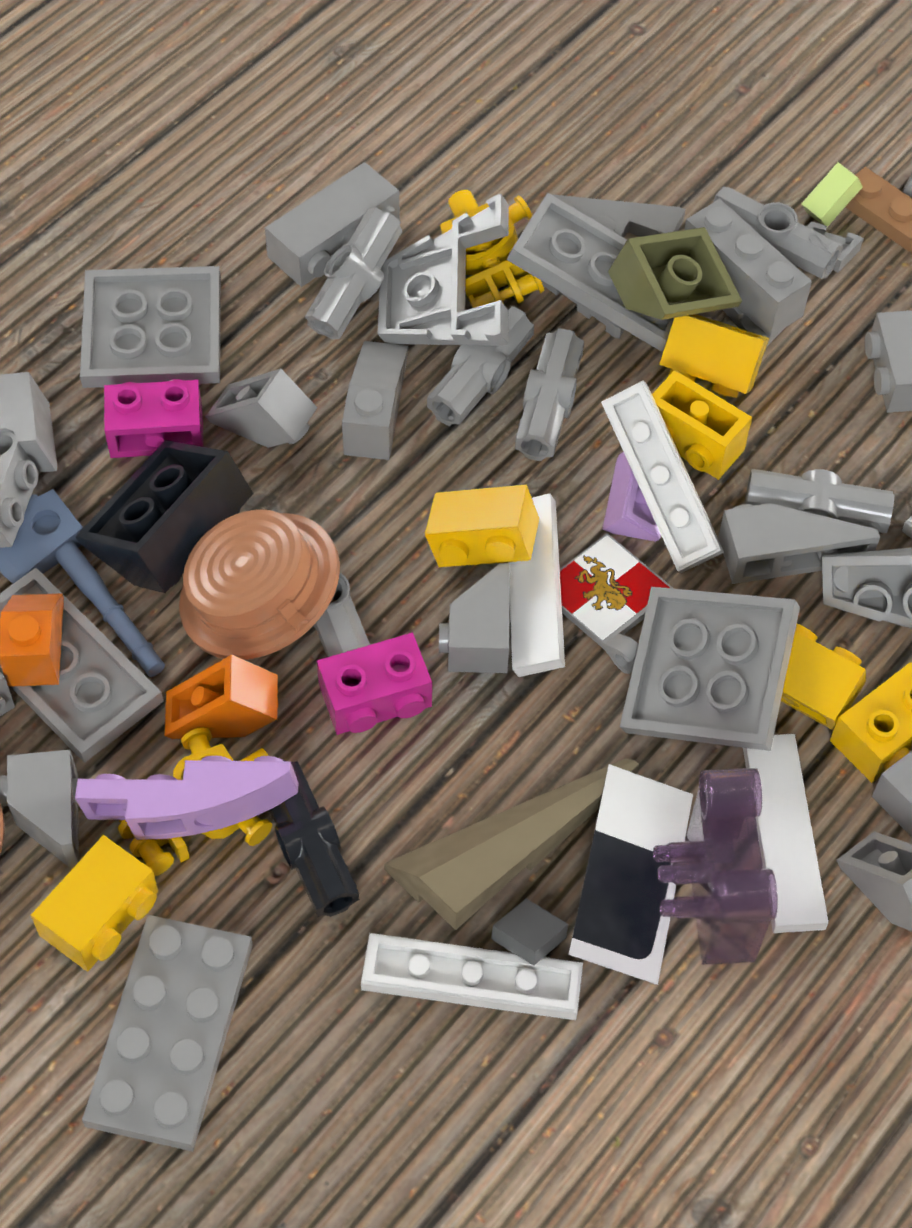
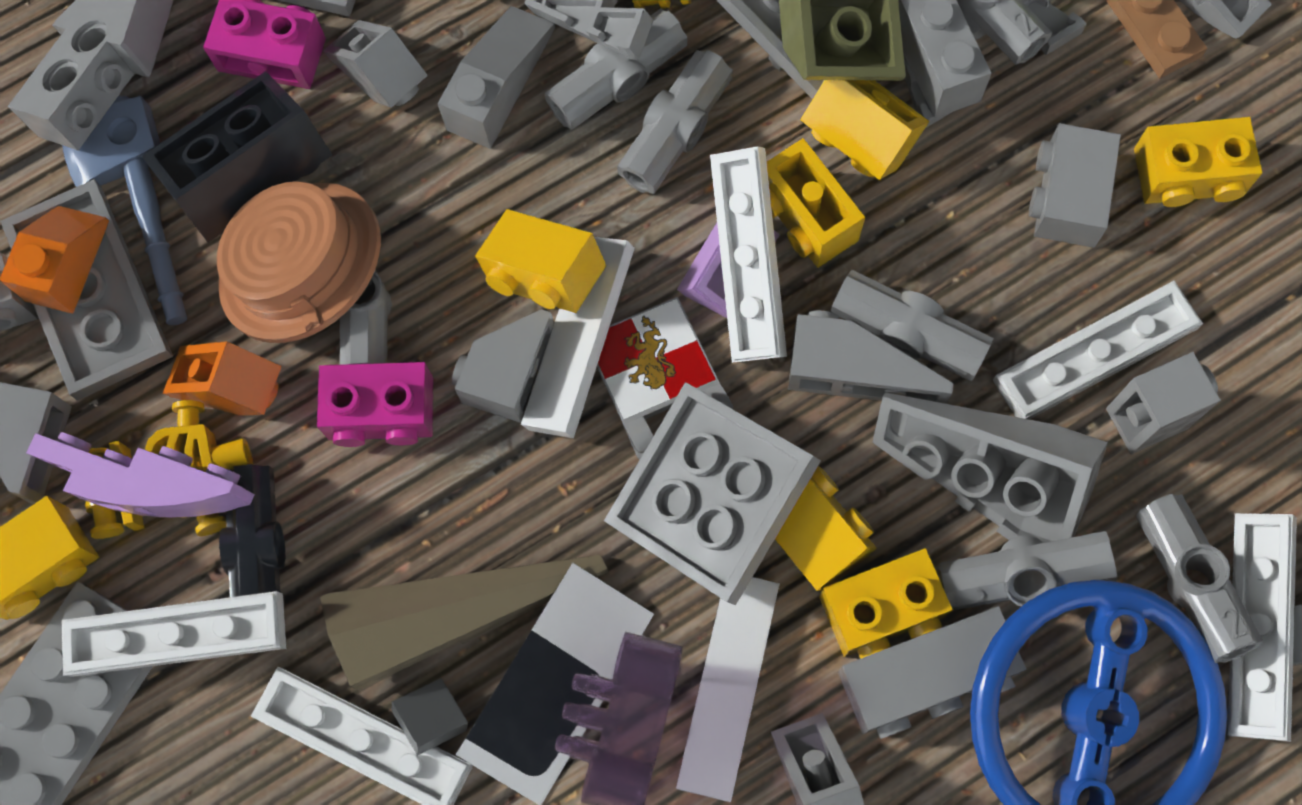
camera: 25 degrees right, 15 degrees up
none -> white tile [62,591,286,677]

